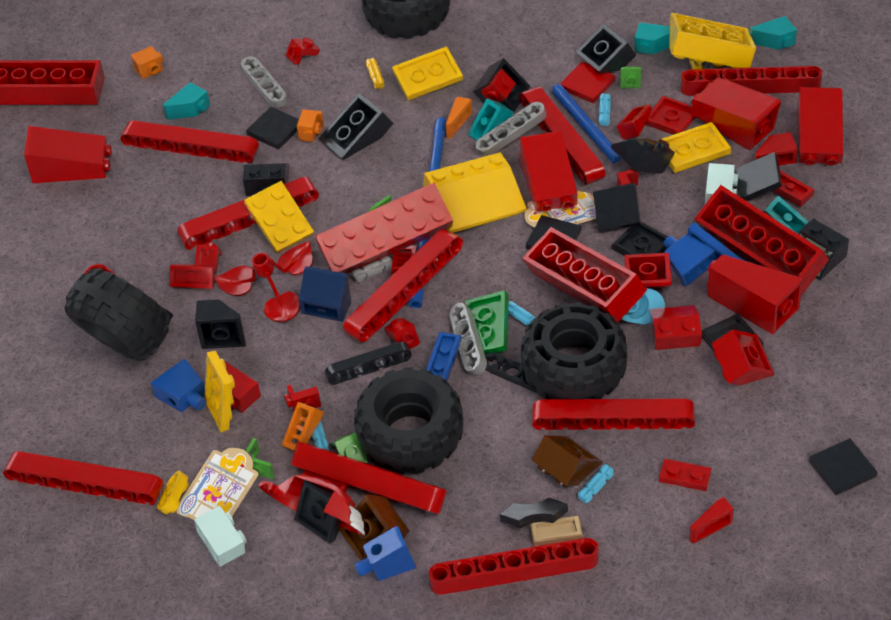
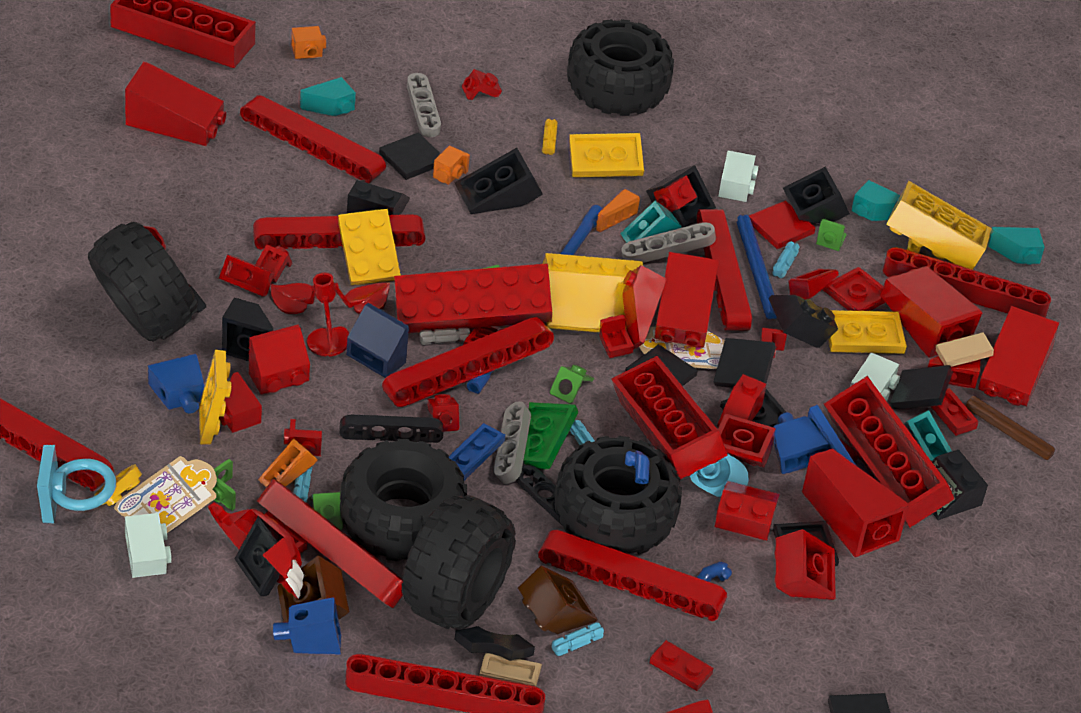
camera: 10 degrees right, 5 degrees down
none -> medium azure tile [37,445,116,523]
none -> red slope [249,324,310,394]
none -> black tyre [402,495,516,629]
none -> bright green bracket [550,364,594,403]
none -> red bracket [599,315,634,358]
none -> red slope [622,265,667,349]
none -> blue arm [625,450,650,484]
none -> blue arm [696,561,732,582]
none -> red slope [717,374,767,428]
none -> light aqua brick [718,151,758,202]
none -> tan tile [936,332,994,367]
none -> reddish brown axle [966,396,1055,460]

